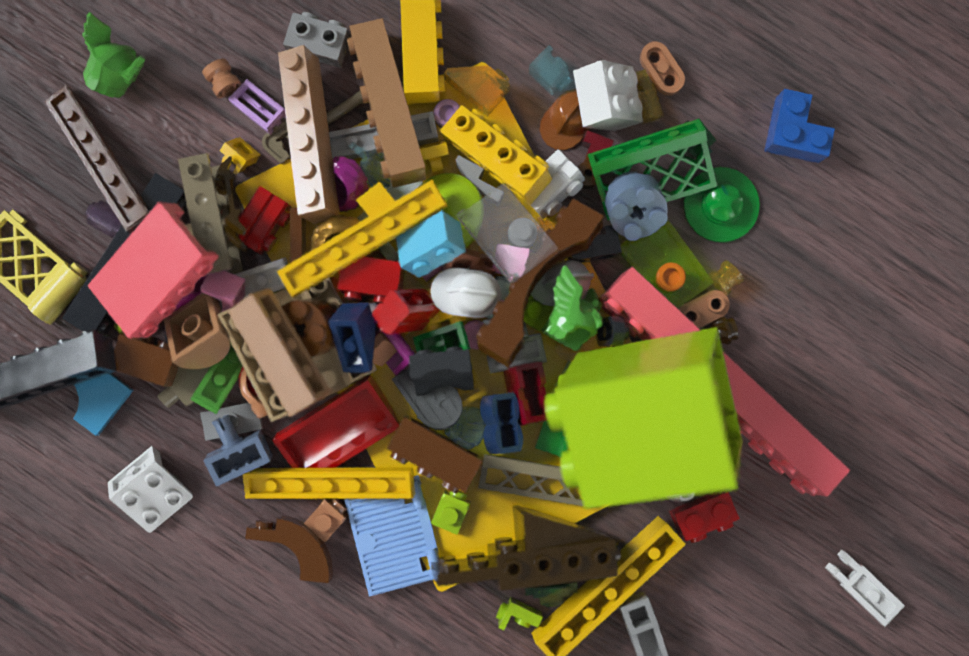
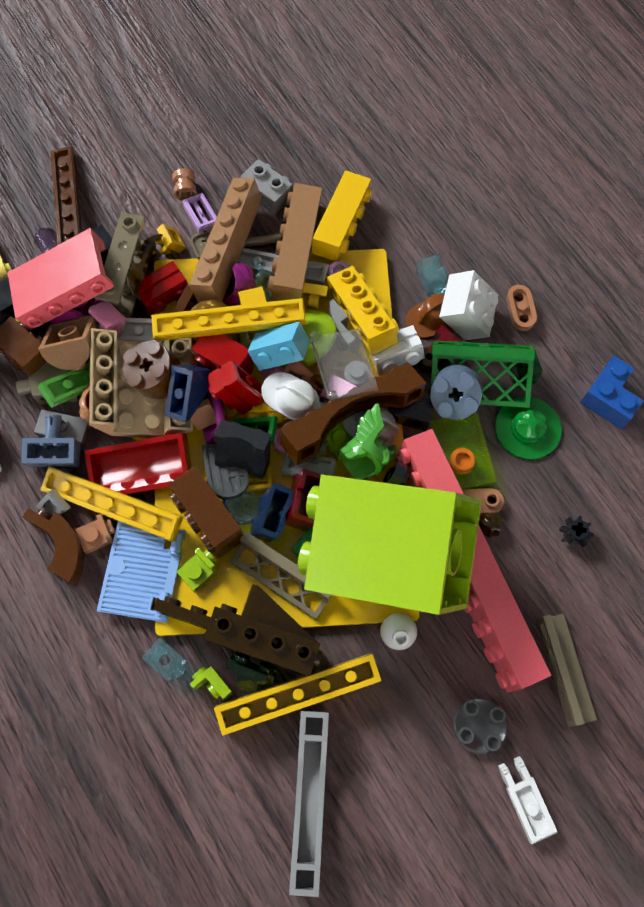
camera: 25 degrees right, 15 degrees down
bright green helmet [82,12,146,98] -> none
brick [228,288,332,417] -> none
clear yellow slope [444,65,510,117] -> none
clear yellow hinge [635,69,664,124] -> none
red brick [669,490,740,543] -> none
clear yellow wheel [708,260,744,296] -> none
none -> light grey tile [36,489,71,515]
none -> clear light blue brick [142,638,187,682]
none -> dark grey dish [454,698,508,754]
none -> dark tan fence [536,614,597,727]
none -> black gear [559,516,594,549]

